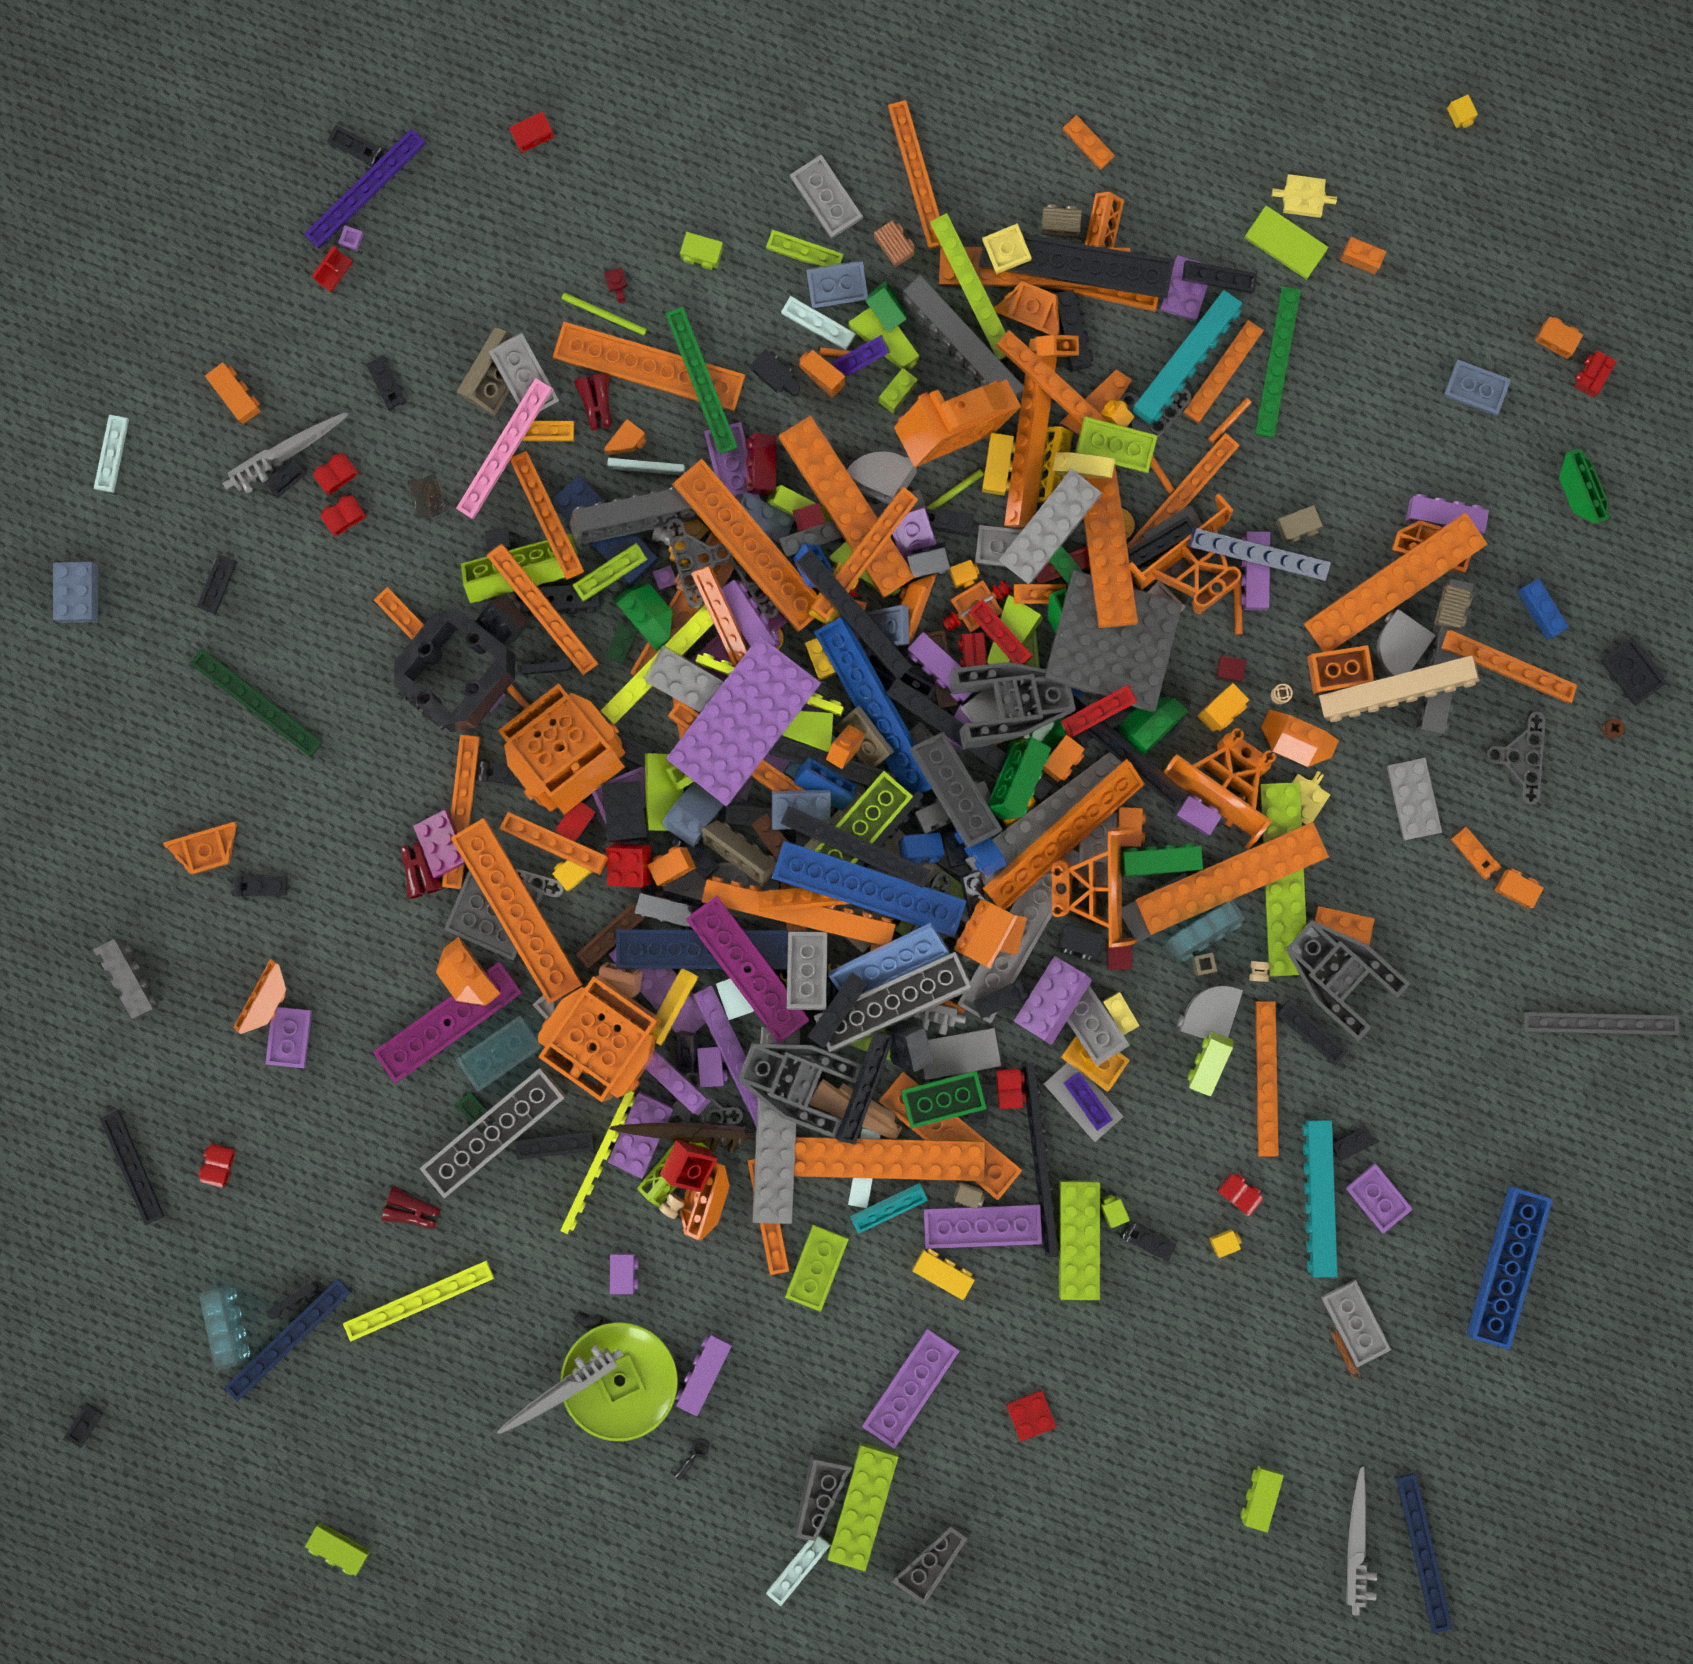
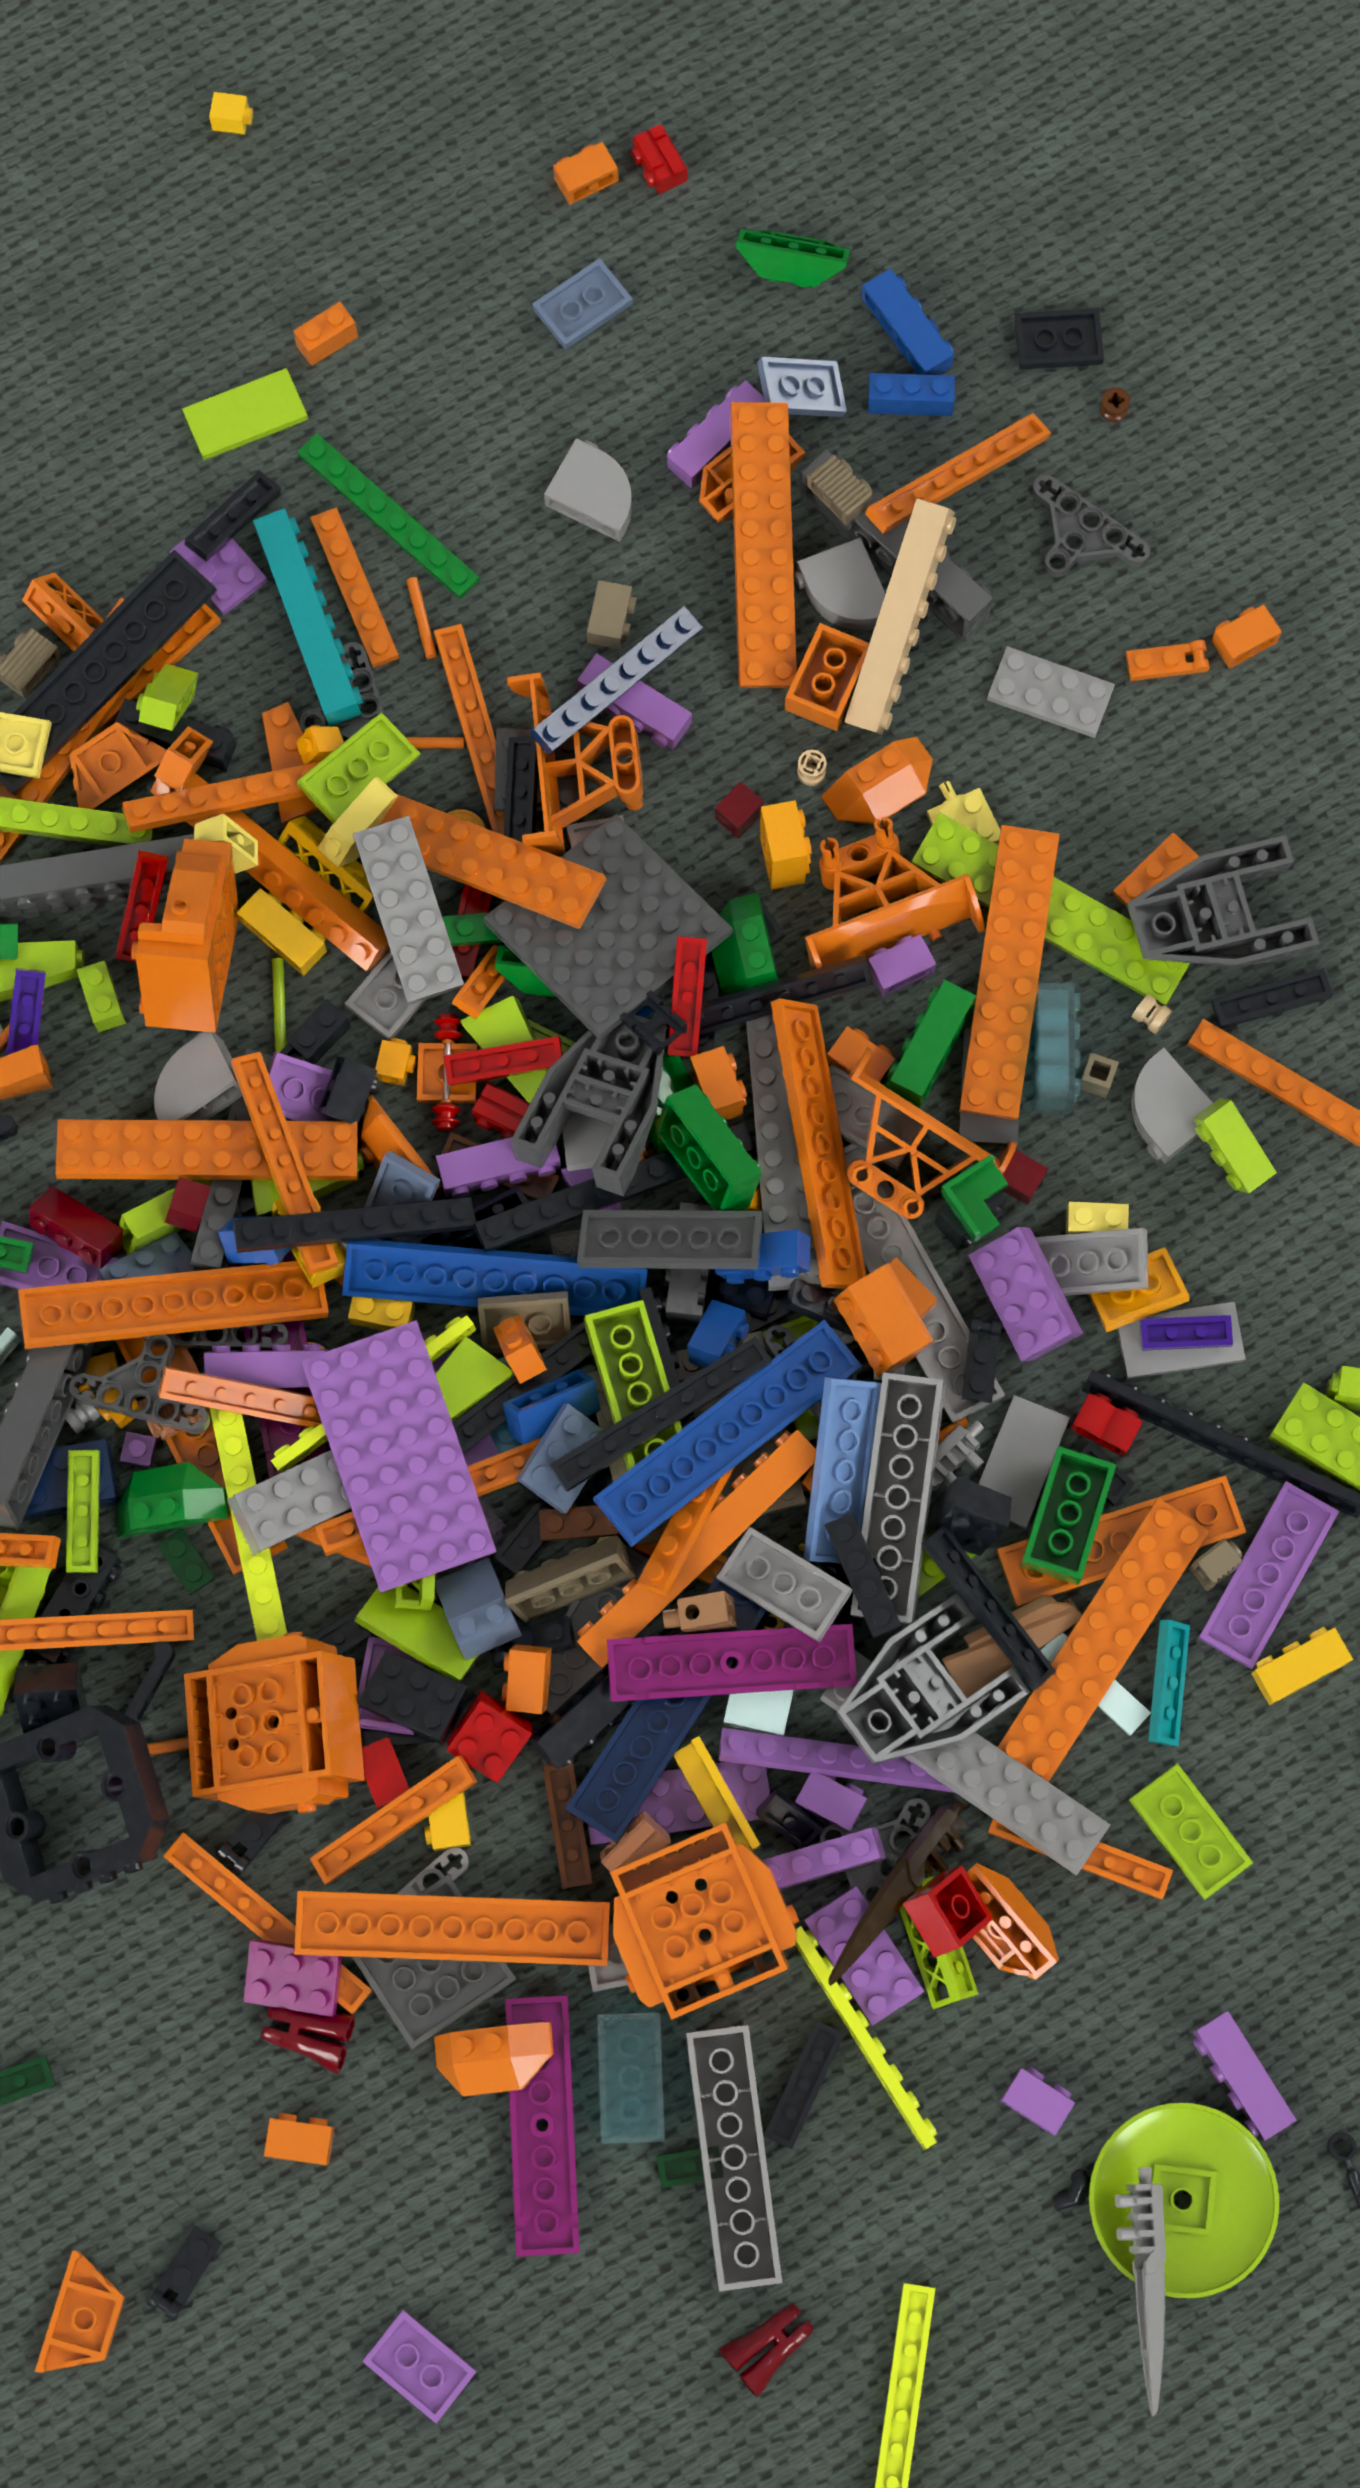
camera: 55 degrees left, 10 degrees down
wedge [233,959,286,1034] -> none
tan wheel [659,1192,686,1219] -> none
orange piece [1234,578,1243,635] -> none
light yellow plate [1272,174,1337,218] -> none
none -> red plate [115,850,168,962]
none -> lime brick [136,664,199,731]
none -> light yellow brick [193,813,258,874]
none -> orange brick [264,2113,335,2165]
none -> light grey brick [544,438,632,542]
none -> black piece [620,990,688,1056]
none -> medium nougat torso [663,1591,737,1634]
none -> plate [757,357,847,417]
none -> blue brick [861,268,954,375]
none -> green panel [941,1154,1008,1243]

